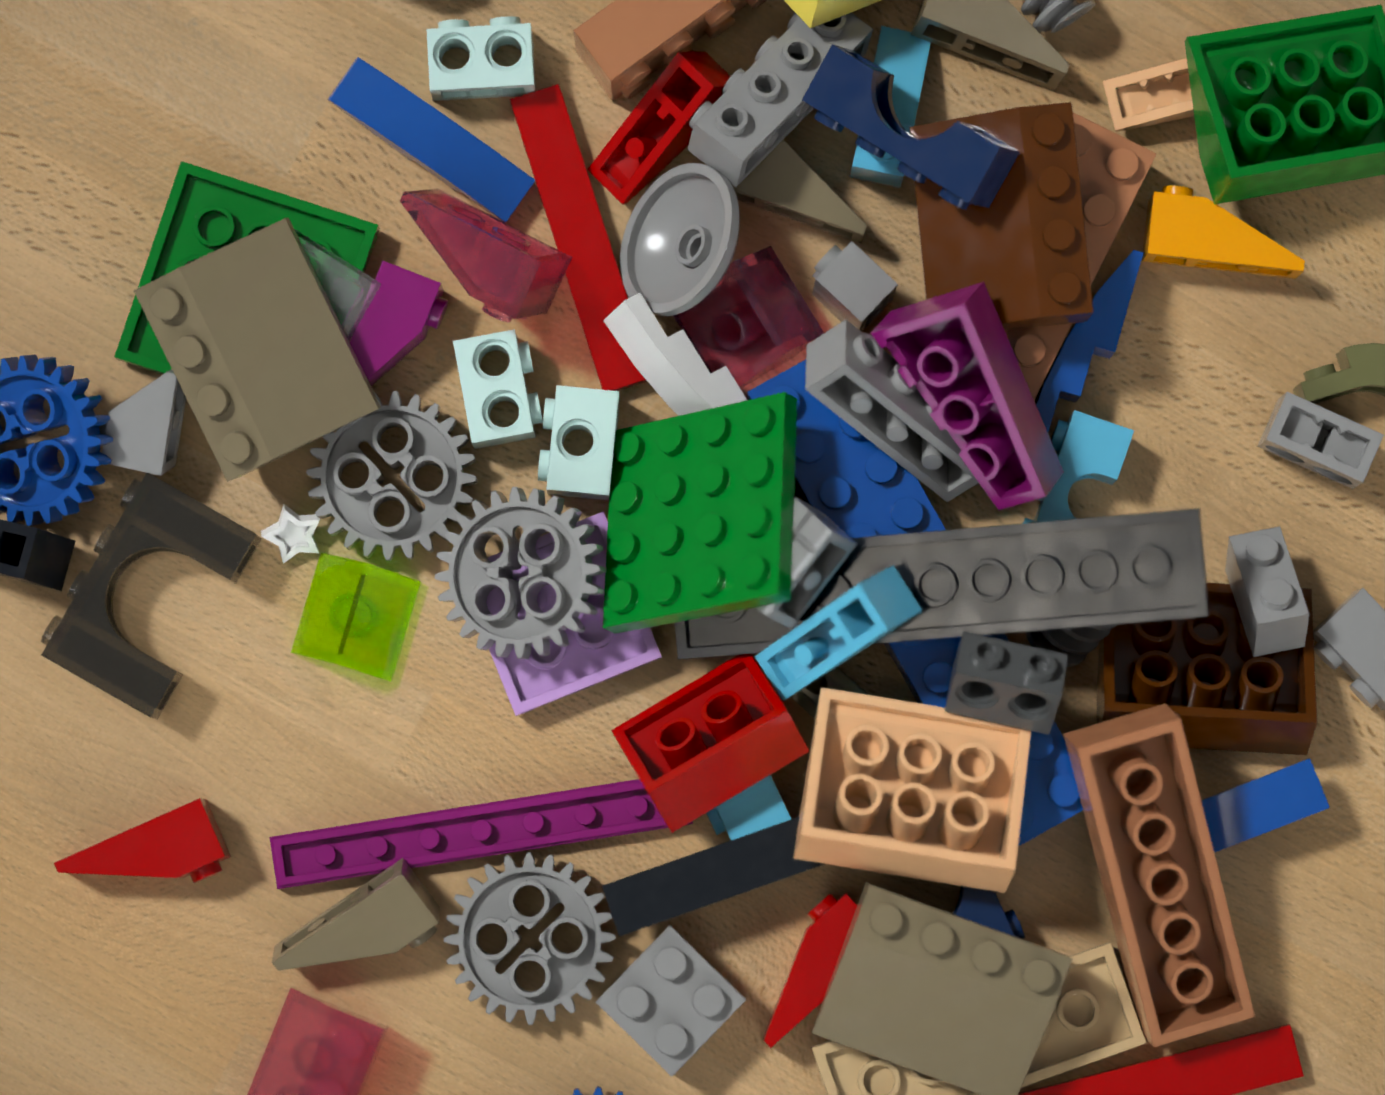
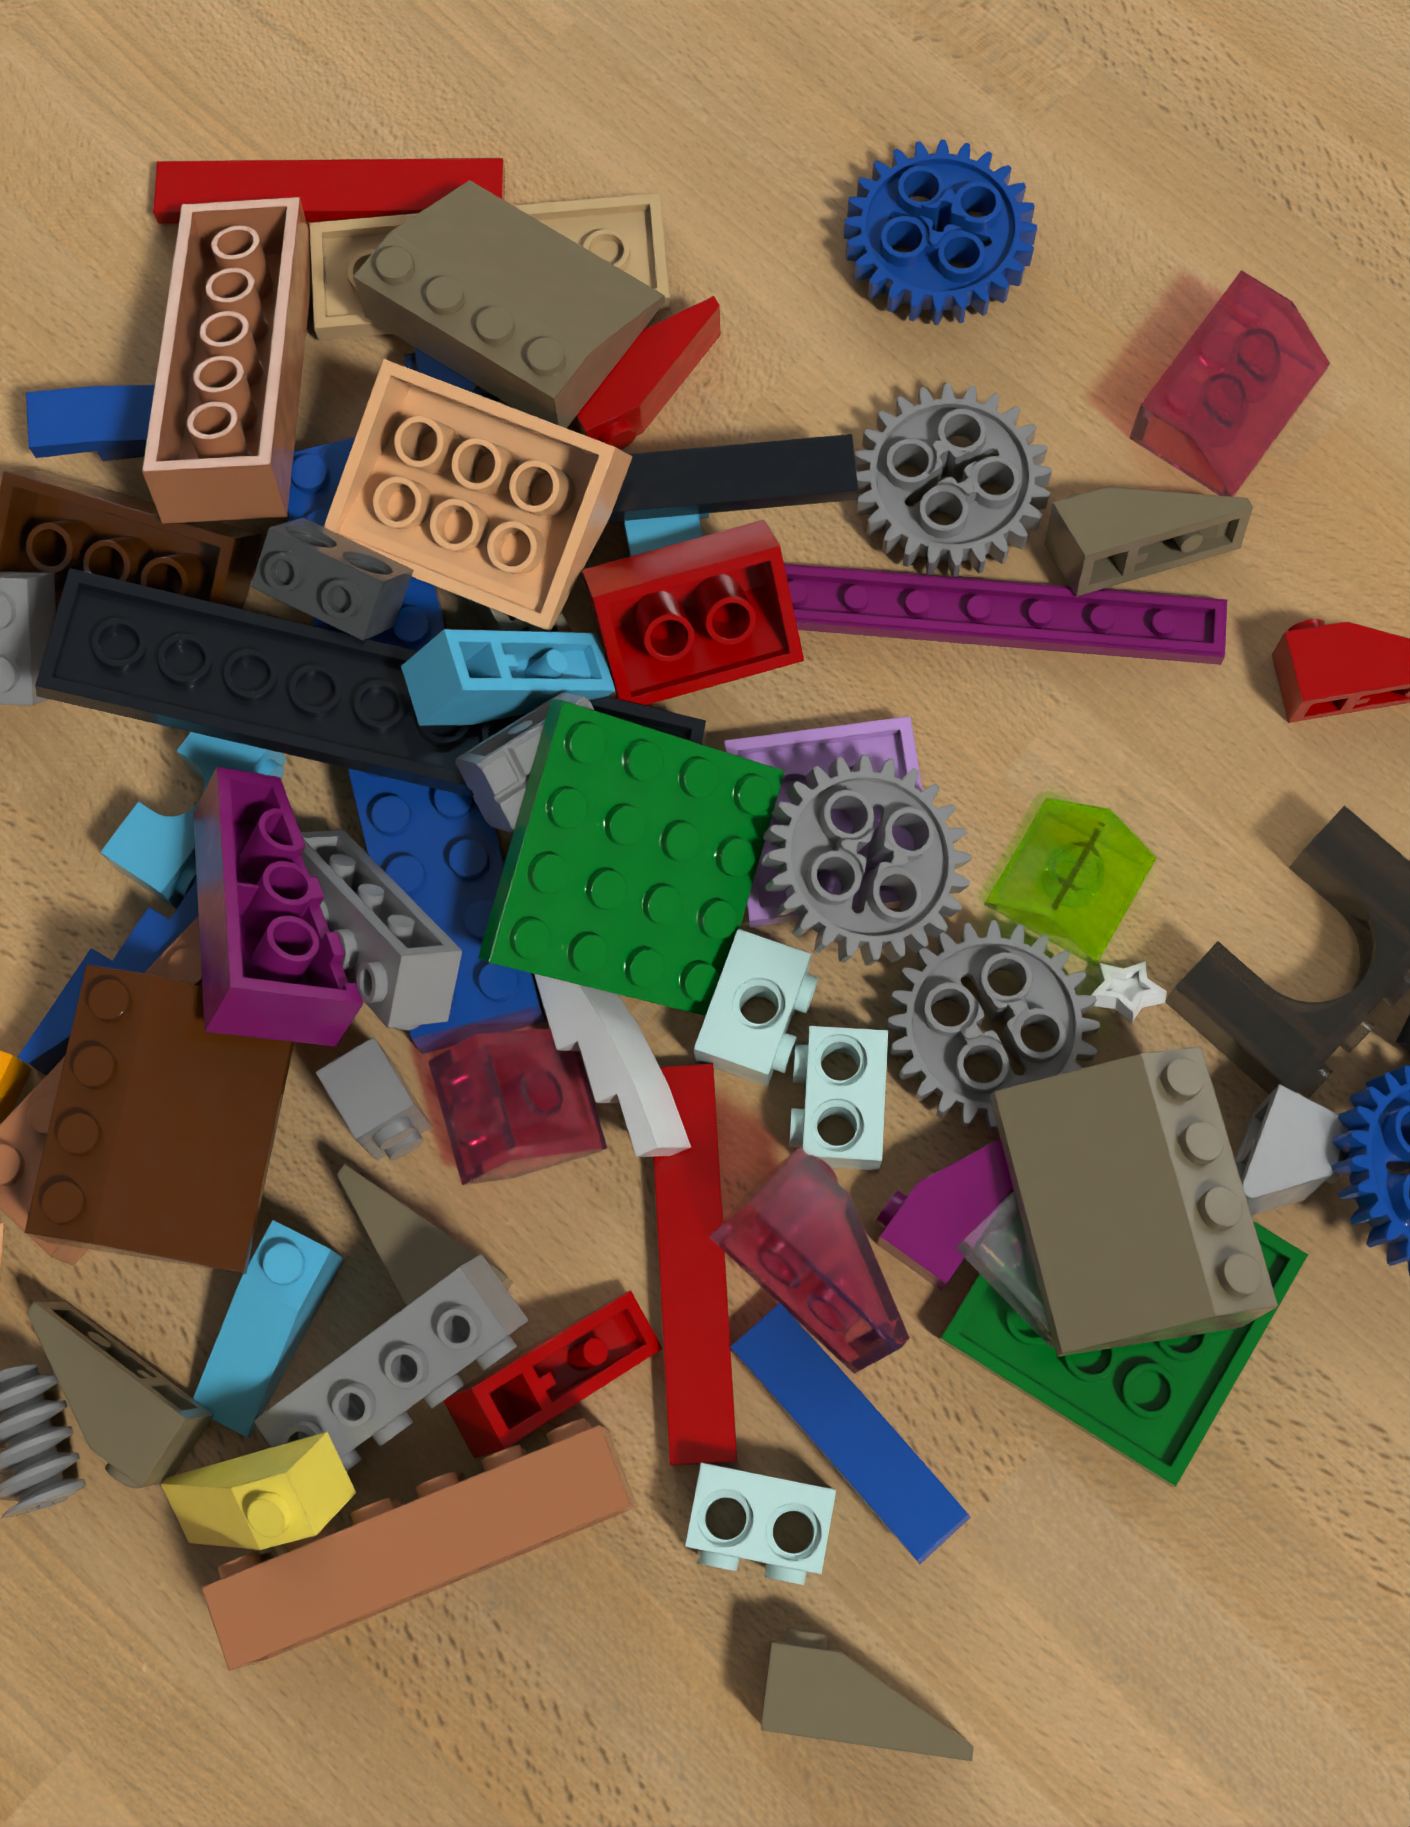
camera: 160 degrees left, 10 degrees down
light grey brick [596,925,746,1077] -> none
light grey dish [620,163,740,316] -> none
dark blue arch [802,44,1020,210] -> none

